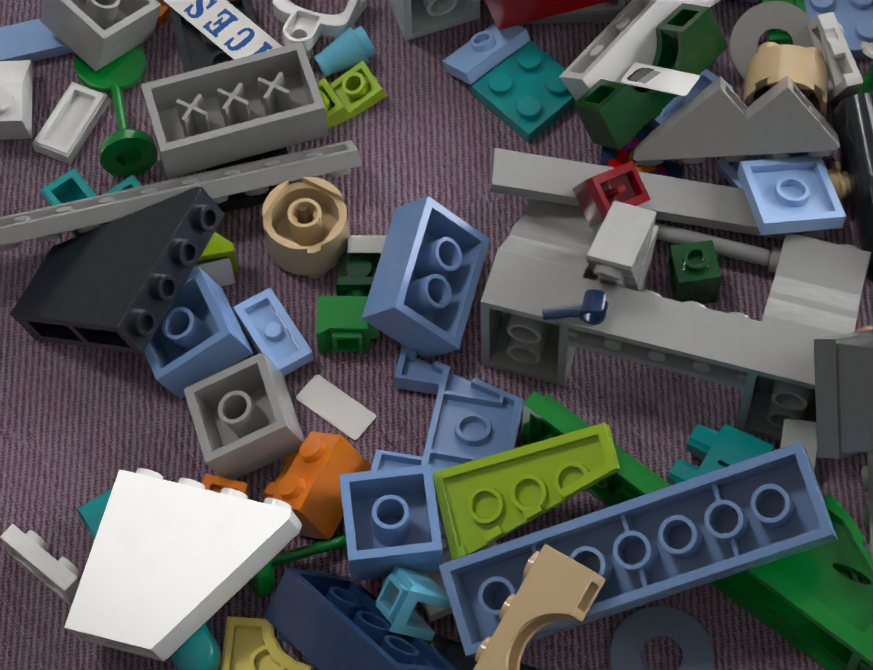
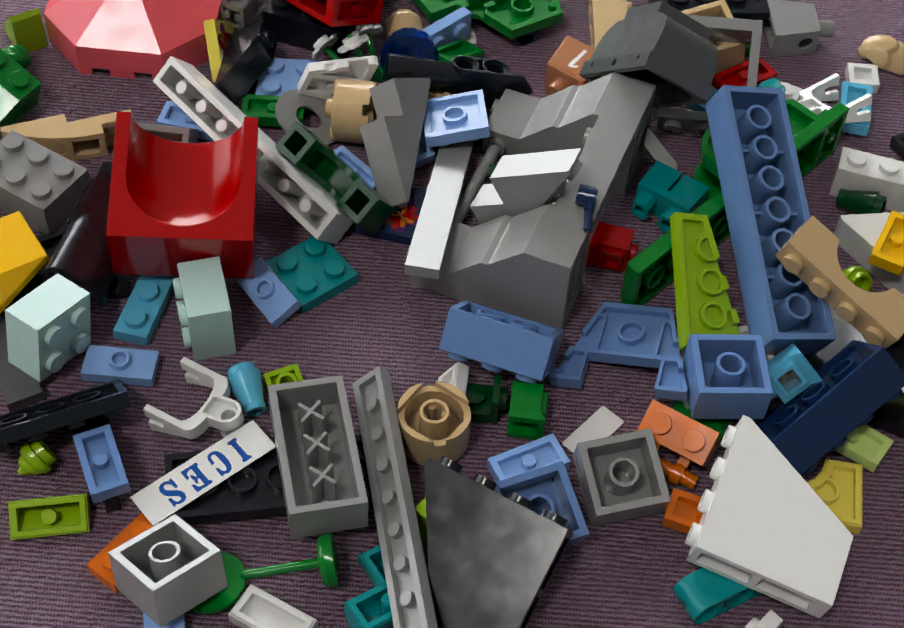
camera: 90 degrees left, 10 degrees down
dark red slope [572,161,651,228] -> none
white sticker [620,62,700,96] -> none
none -> red window [586,222,638,272]

